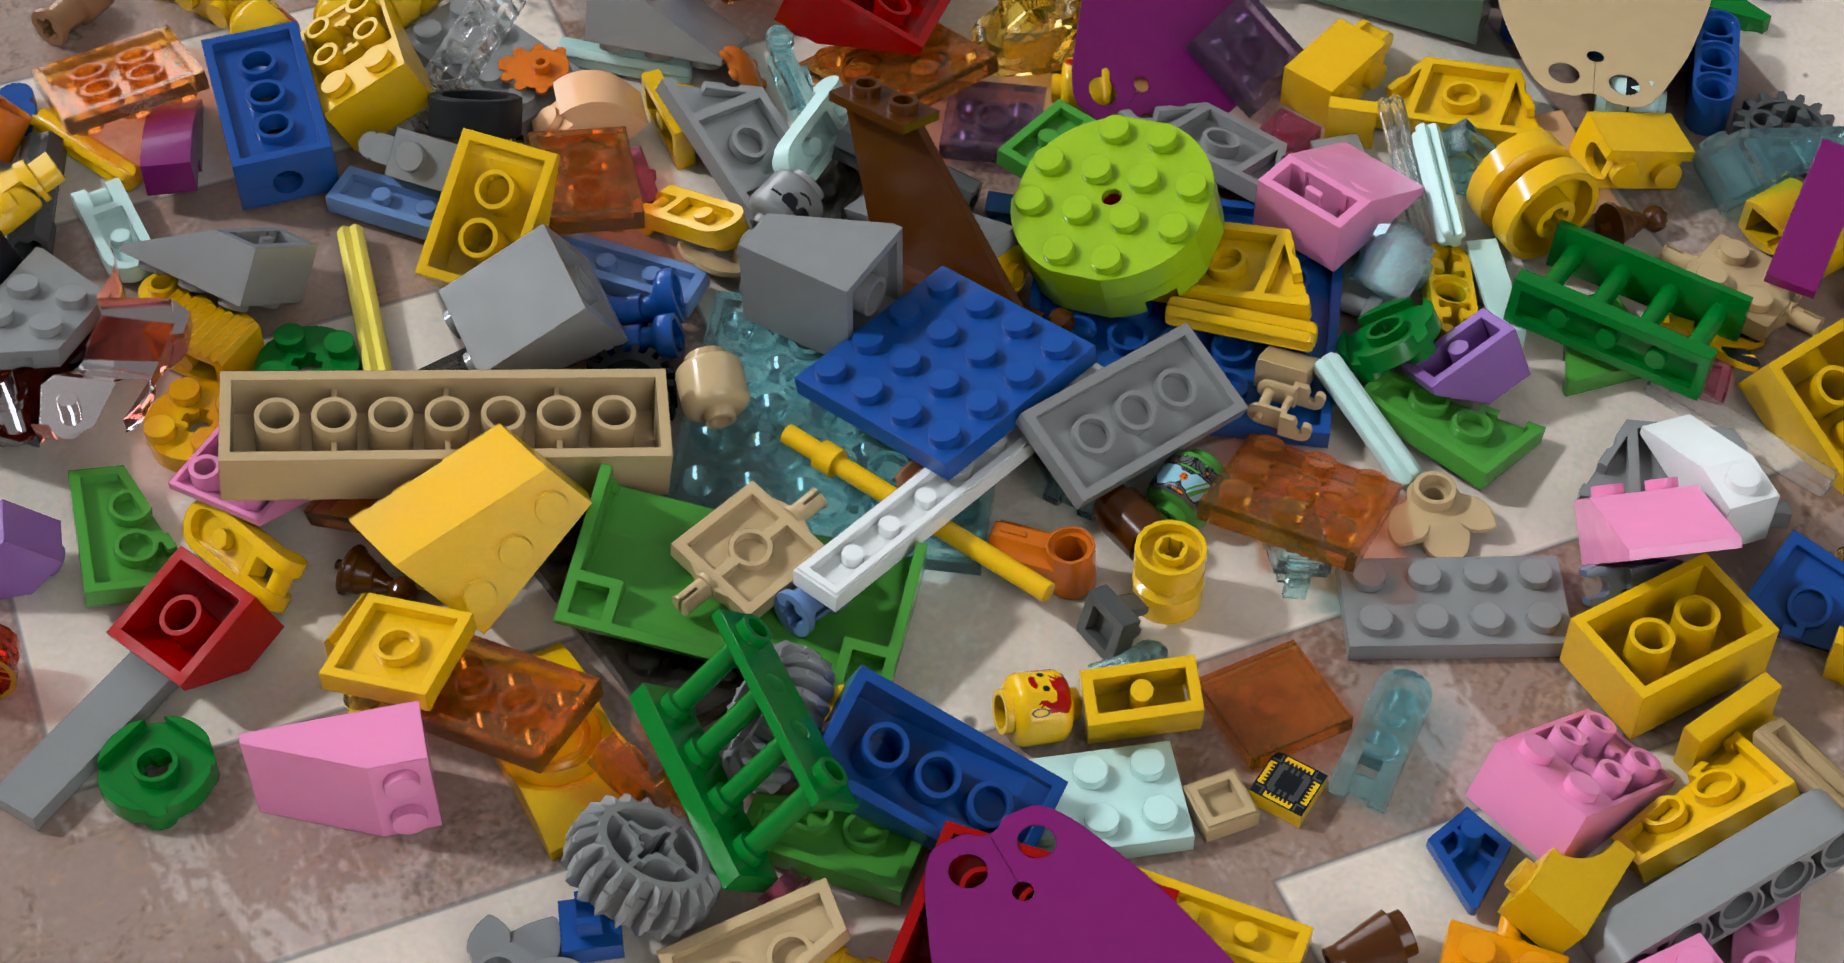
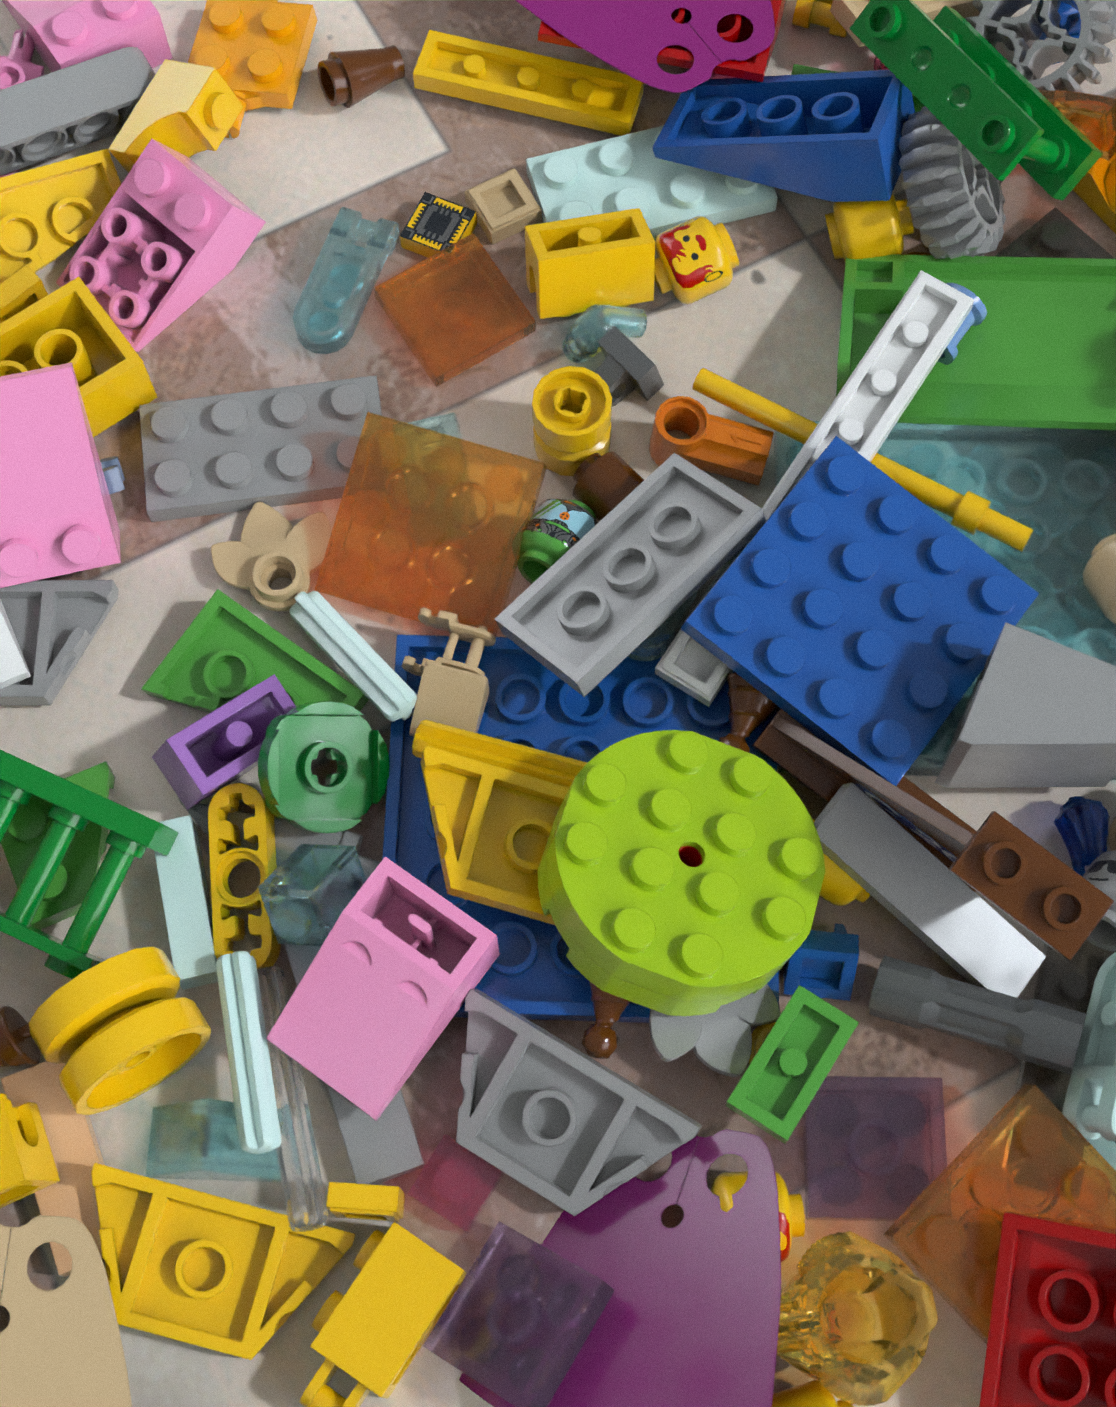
camera: 175 degrees right, 20 degrees up
tan plate [670,480,827,618] -> none
blue piece [1426,807,1512,916] -> none

